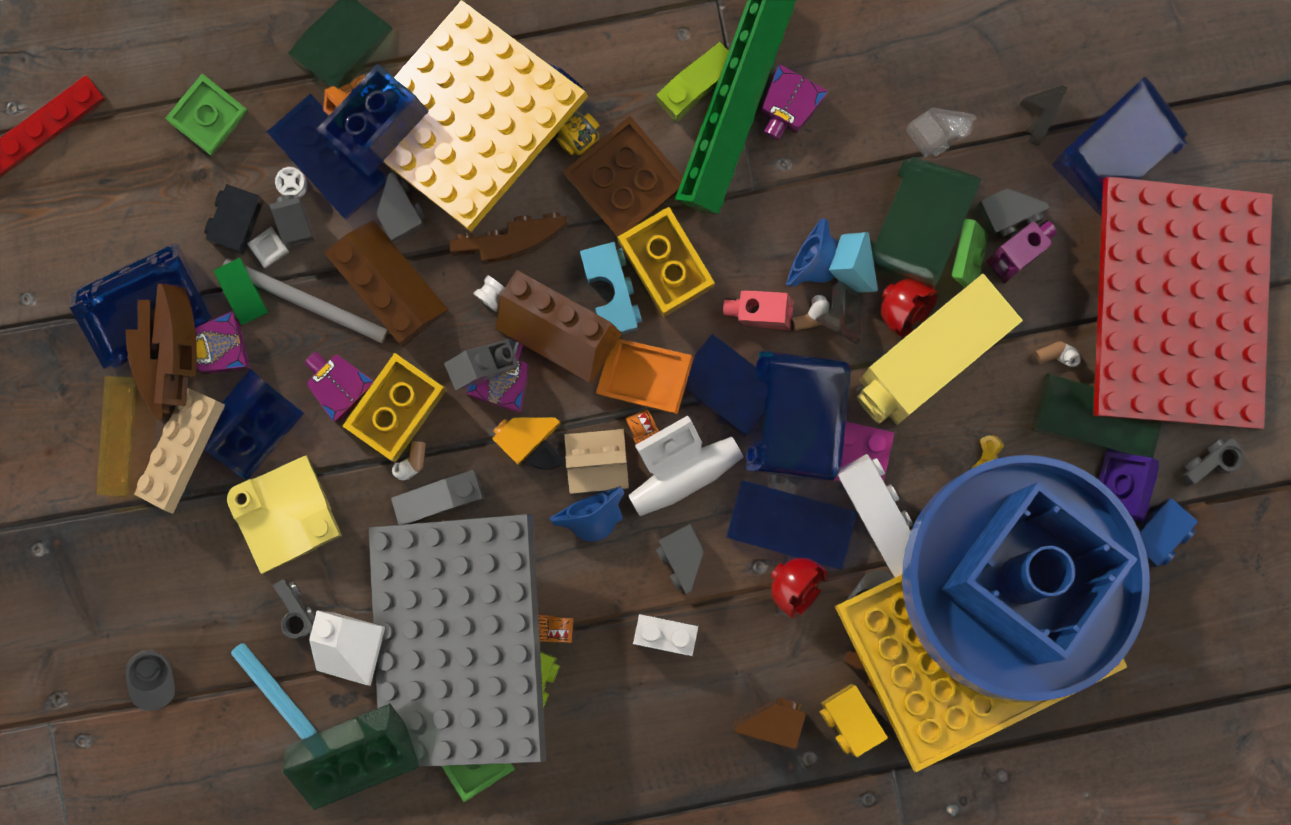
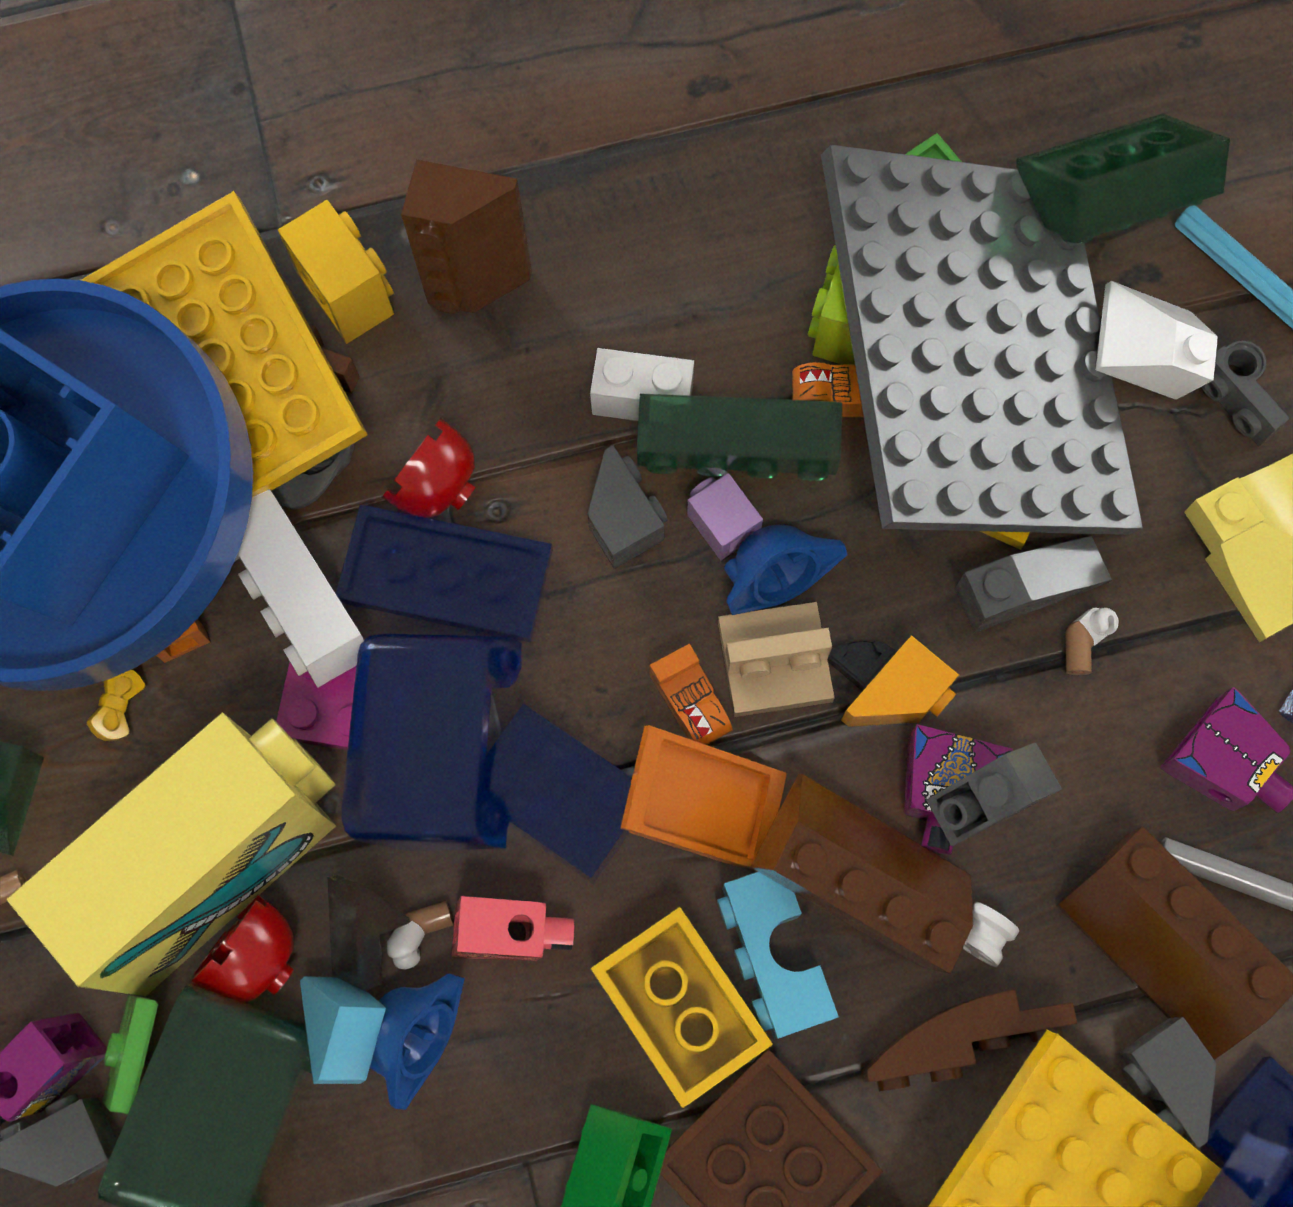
camera: 175 degrees right, 10 degrees down
yellow brick [343,353,447,463] -> none
white plate [628,416,743,516] -> none
none -> clear green slope [637,393,842,481]
none -> lavender brick [687,473,763,561]

